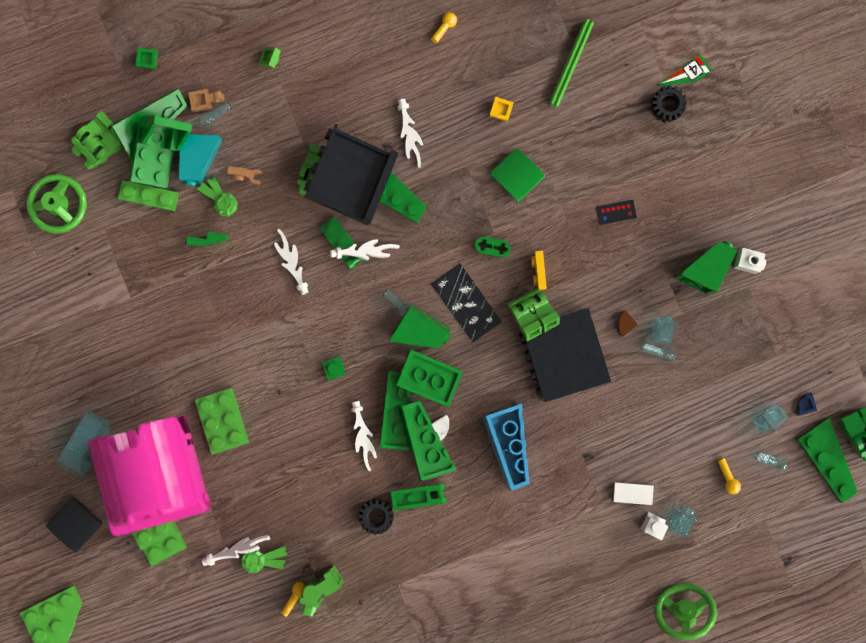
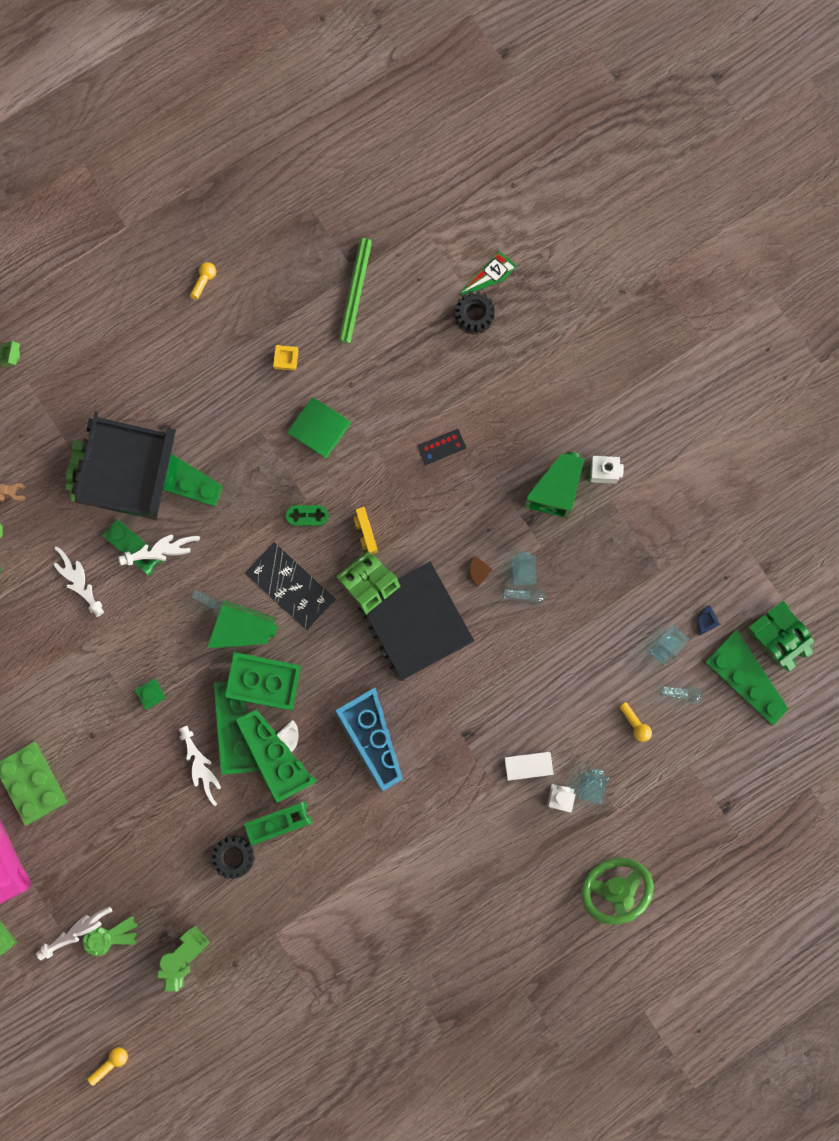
camera: 10 degrees left, 5 degrees down
yellow bar [281,582,306,617] -> none
white piece [398,99,423,168] -> none

